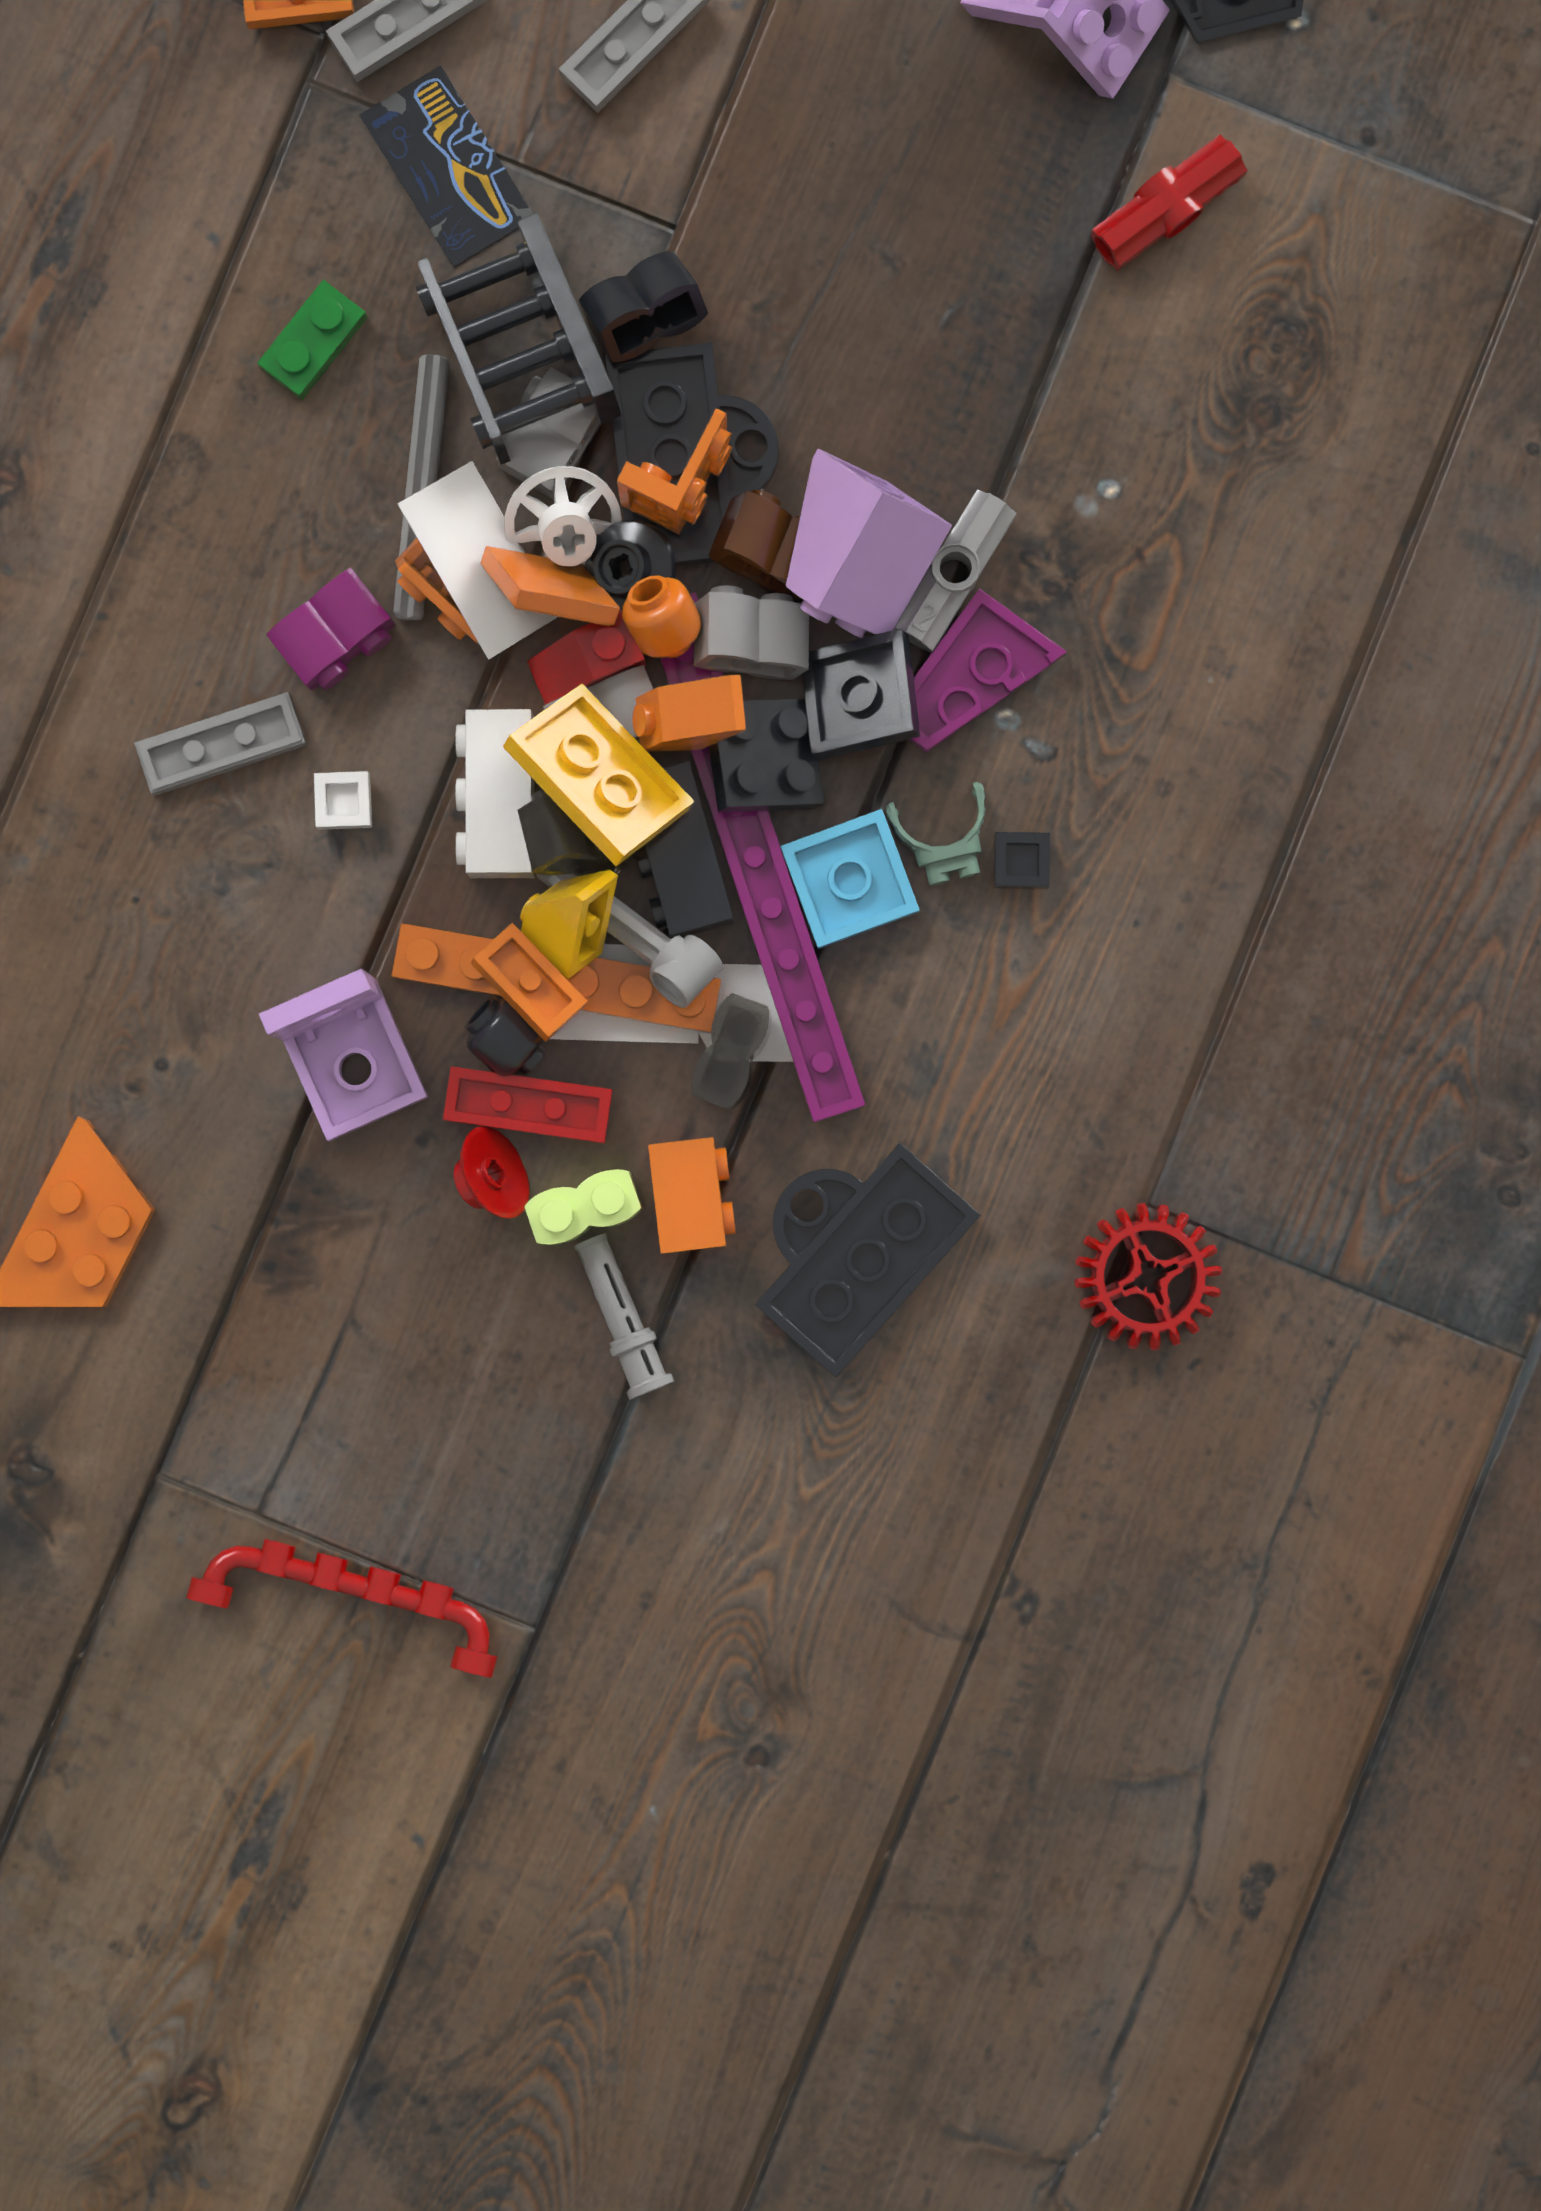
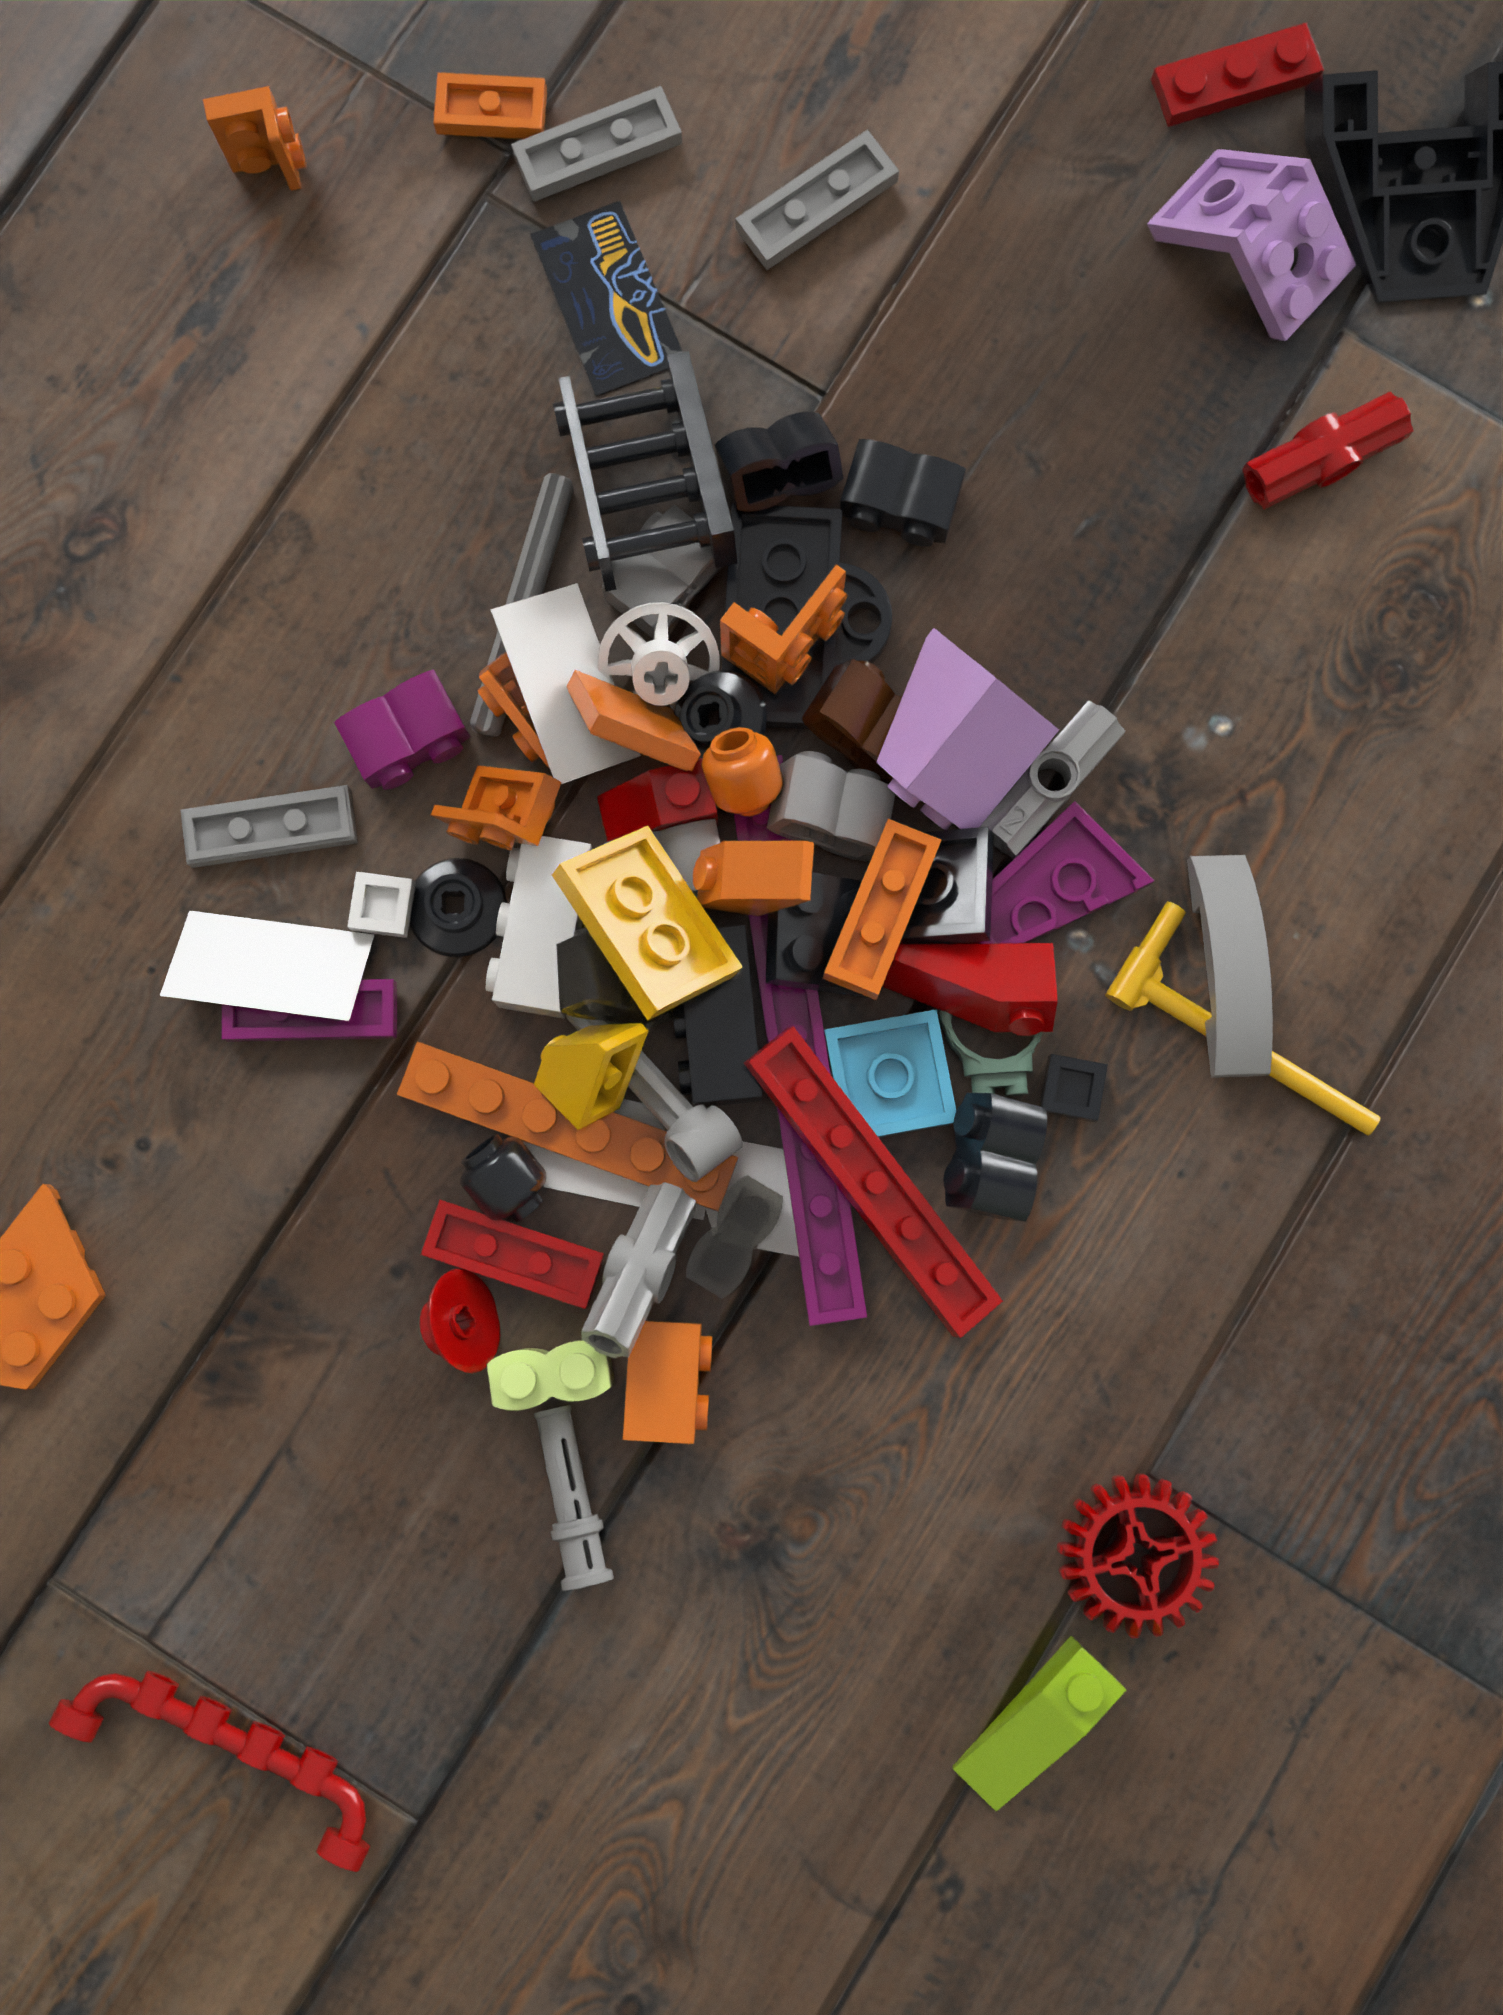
camera: 10 degrees right, 5 degrees down
green plate [257,279,368,401] -> none
lavender bracket [259,969,429,1141] -> none
orange plate [471,922,588,1042] -> none
black plate [755,1143,981,1377] -> none
none -> white sticker [160,911,374,1021]
none -> orange bracket [203,86,307,191]
none -> magenta plate [221,979,397,1042]
none -> black piece [409,858,507,957]
none -> orange bracket [431,765,562,850]
none -> light grey piece [581,1182,696,1358]
none -> red plate [744,1026,1003,1338]
none -> orange plate [823,819,941,1000]
none -> black brick [840,439,966,547]
none -> red slope [883,943,1058,1036]
none -> black brick [943,1093,1047,1222]
none -> lime slope [952,1635,1126,1812]
none -> yellow bar [1105,902,1380,1136]
none -> light grey slope [1187,855,1273,1078]

